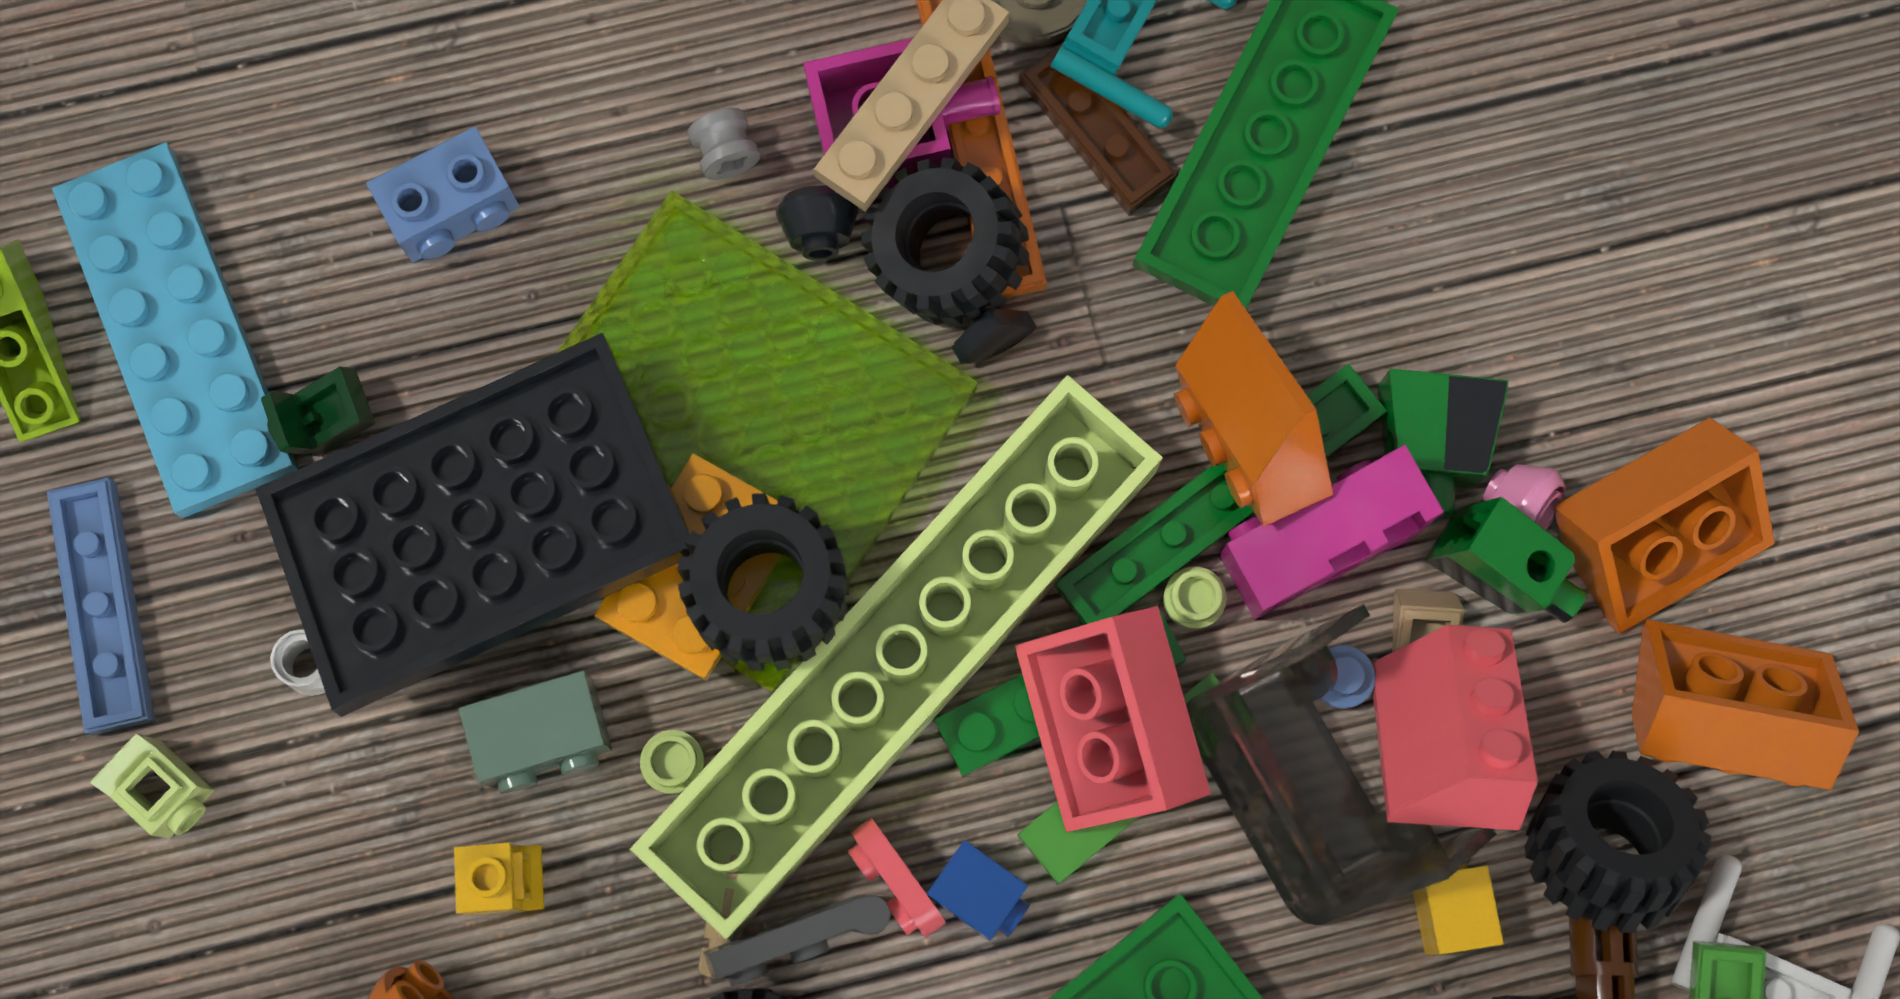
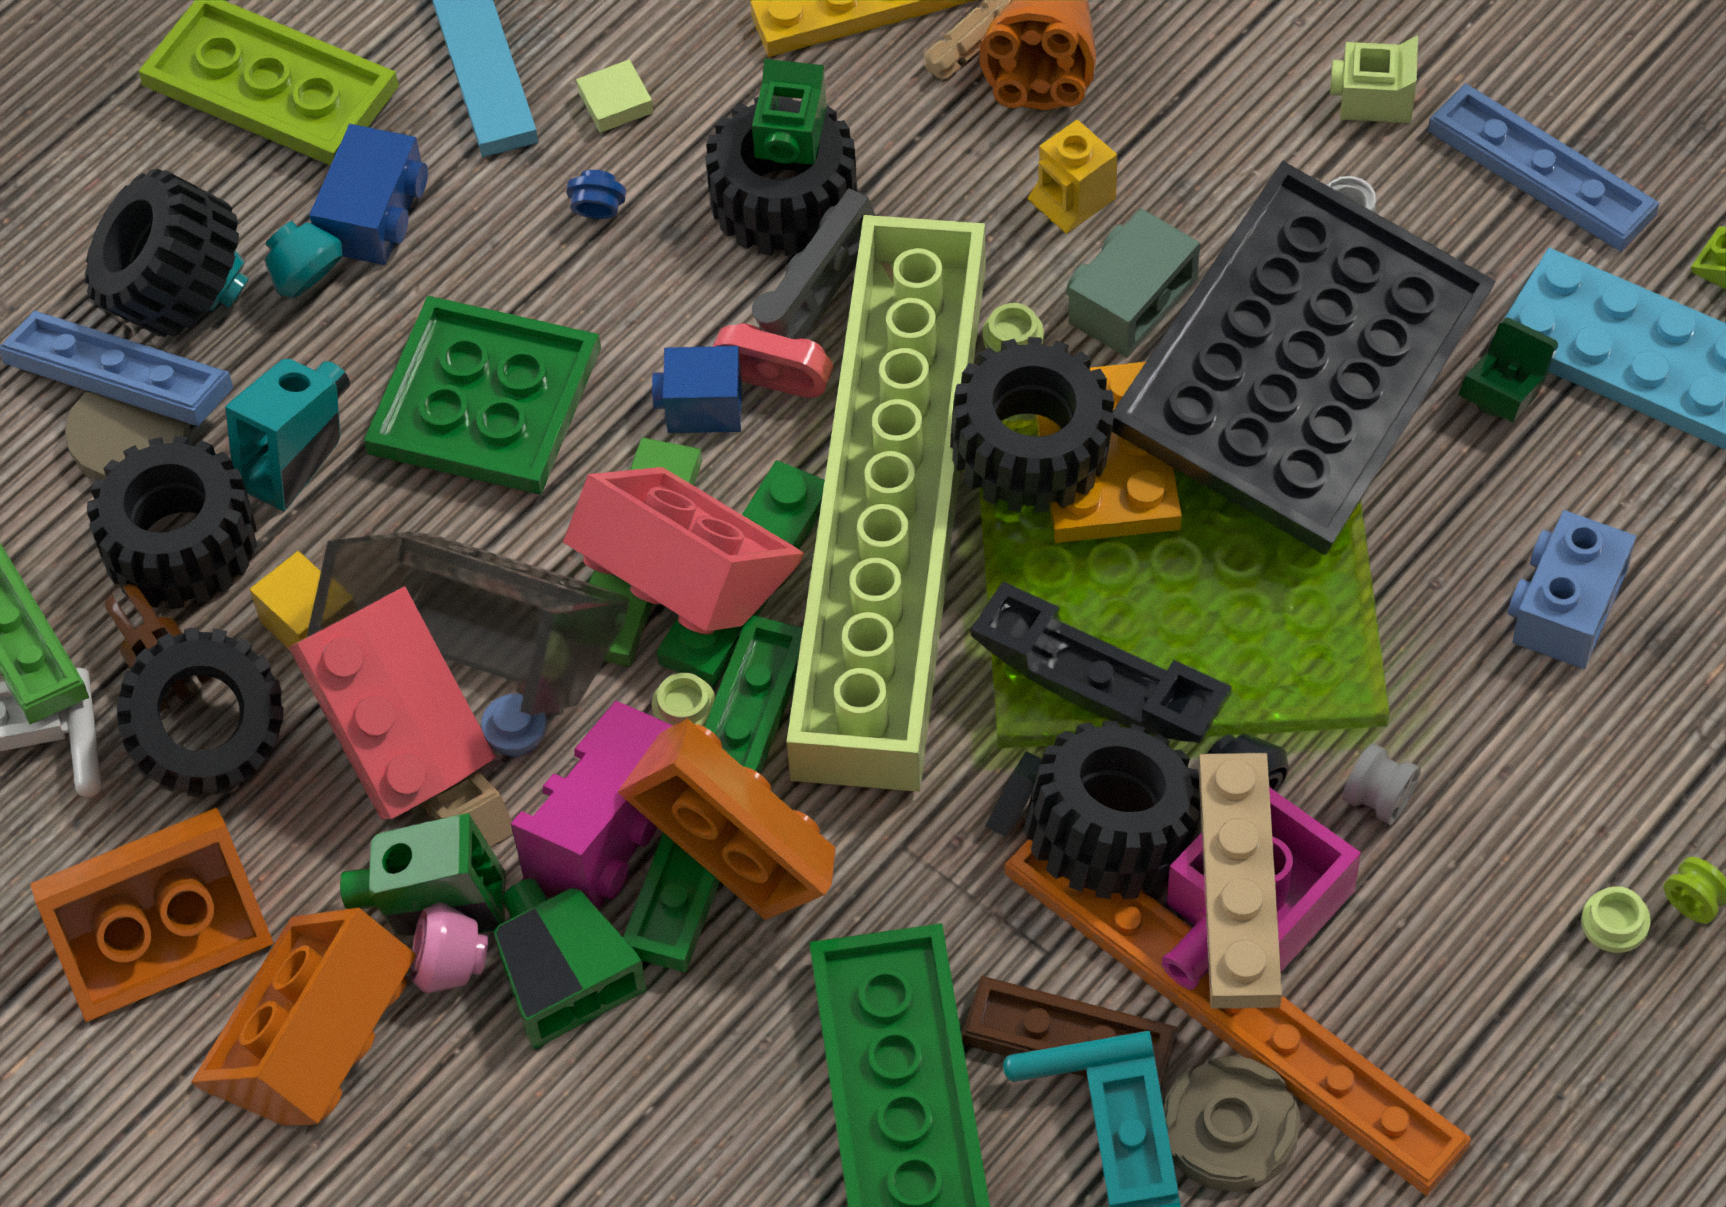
camera: 150 degrees right, 20 degrees down
none -> black slope [970,581,1232,743]

